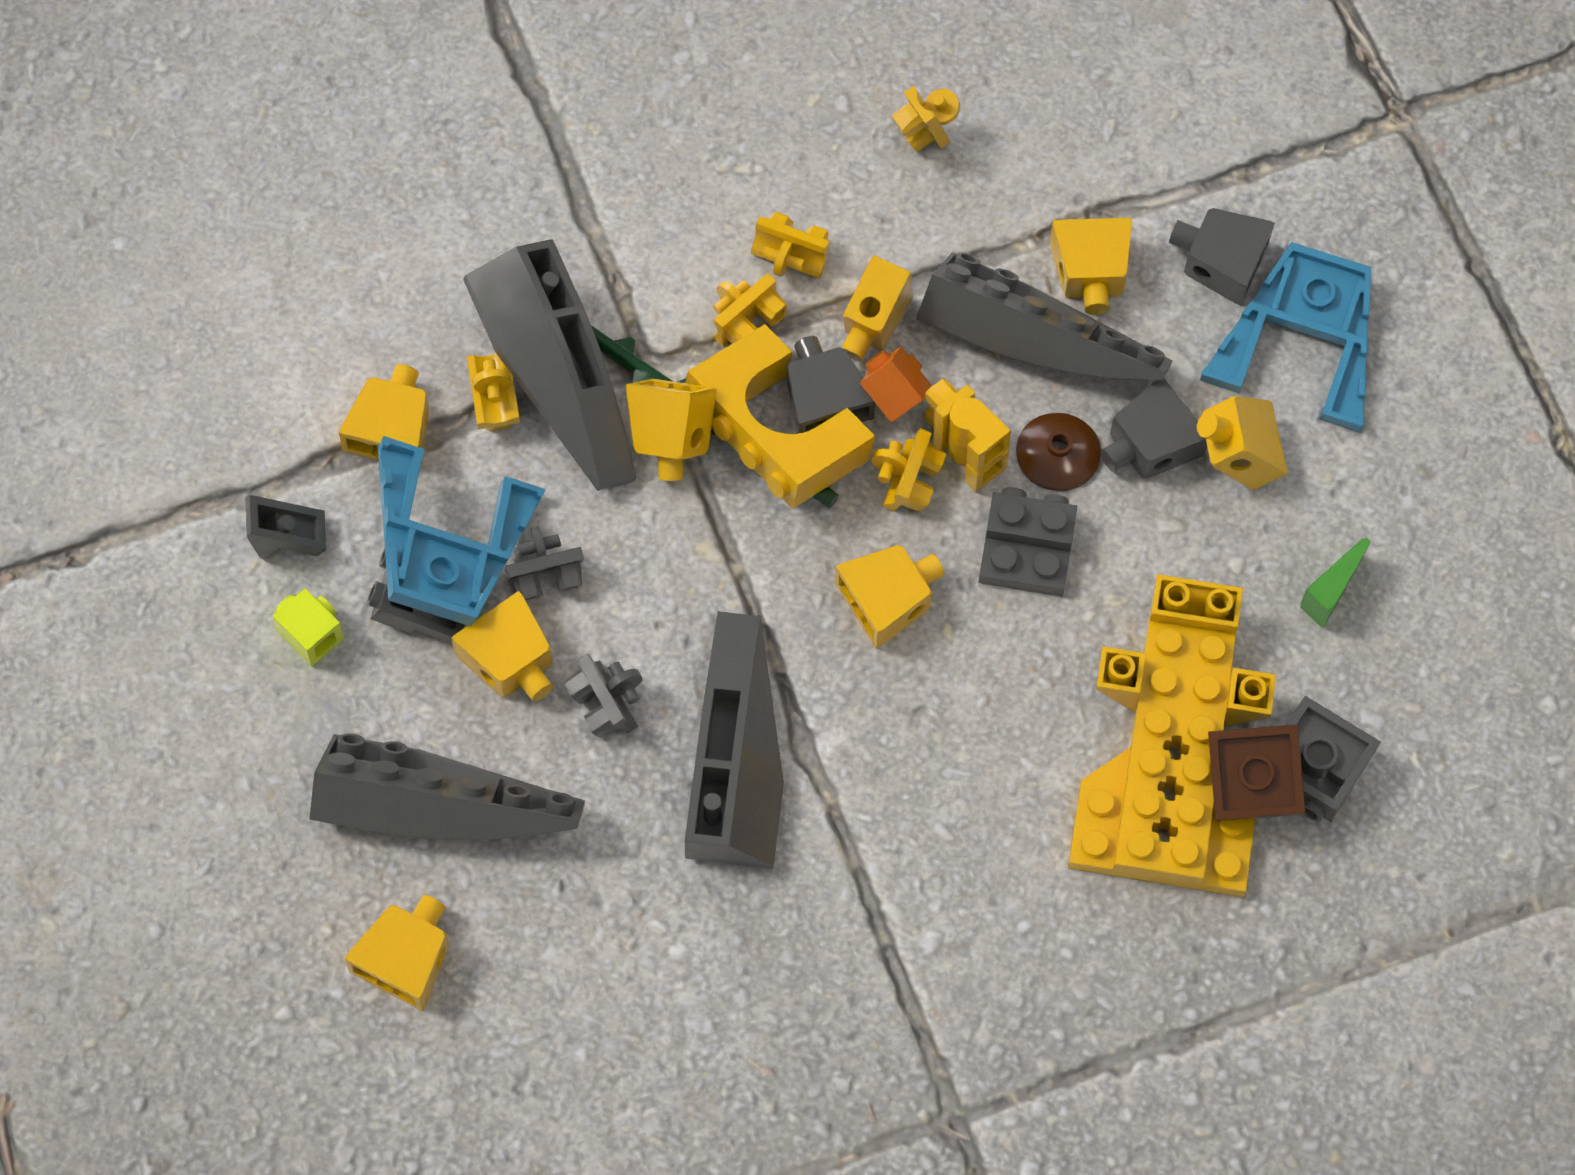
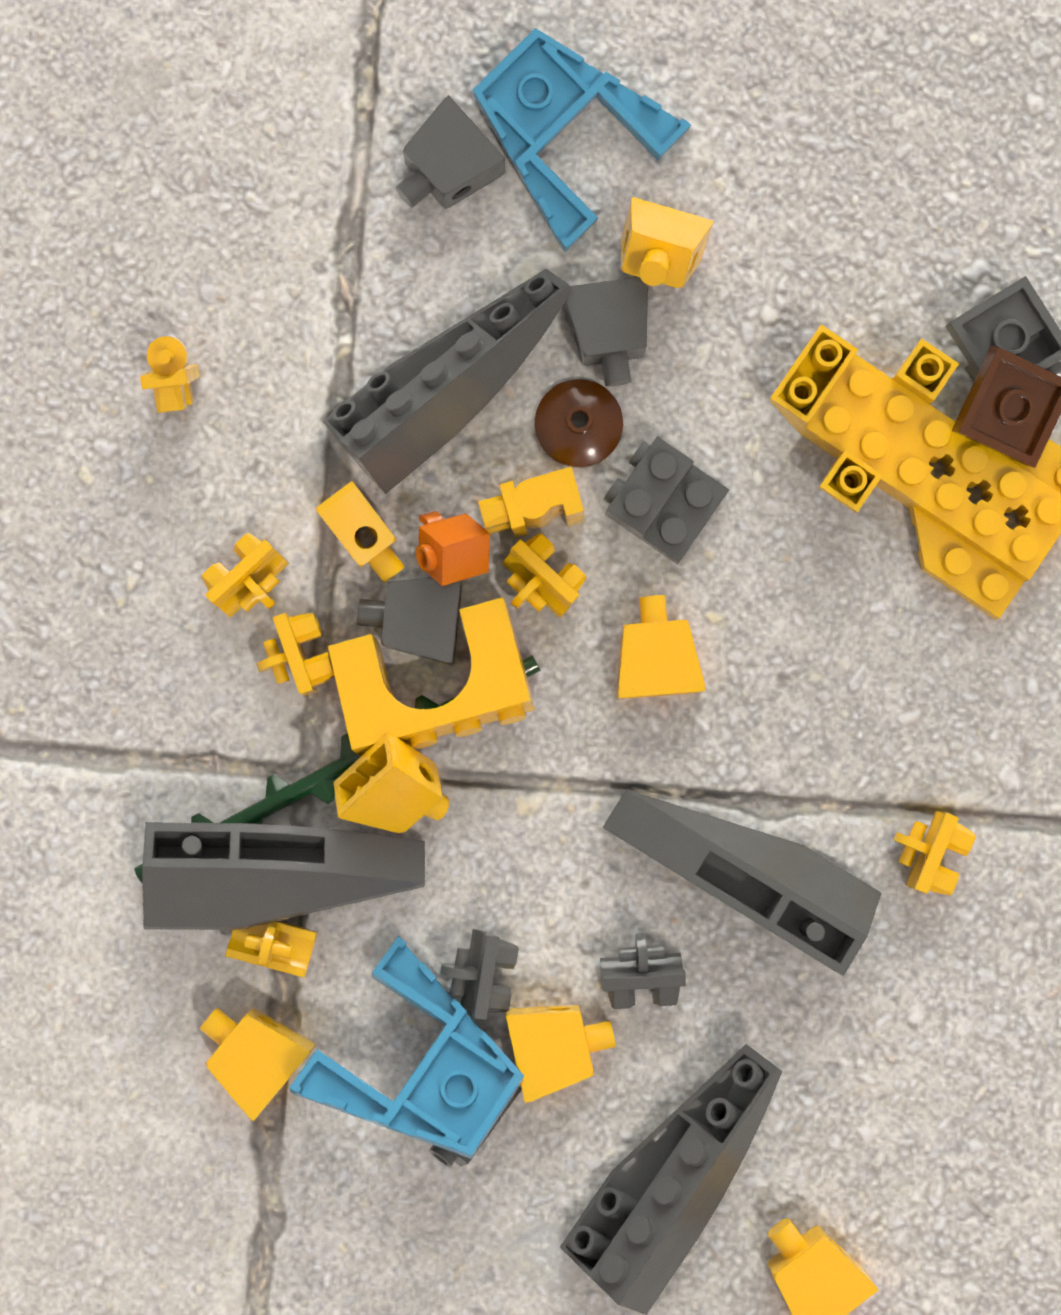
camera: 65 degrees left, 20 degrees up
dark grey slope [245,495,326,559] -> none
neon yellow brick [272,588,344,667] -> none
yellow torso [1050,218,1132,315] -> none
bright green slope [1300,537,1371,627] -> none
none -> yellow hips [893,811,976,896]

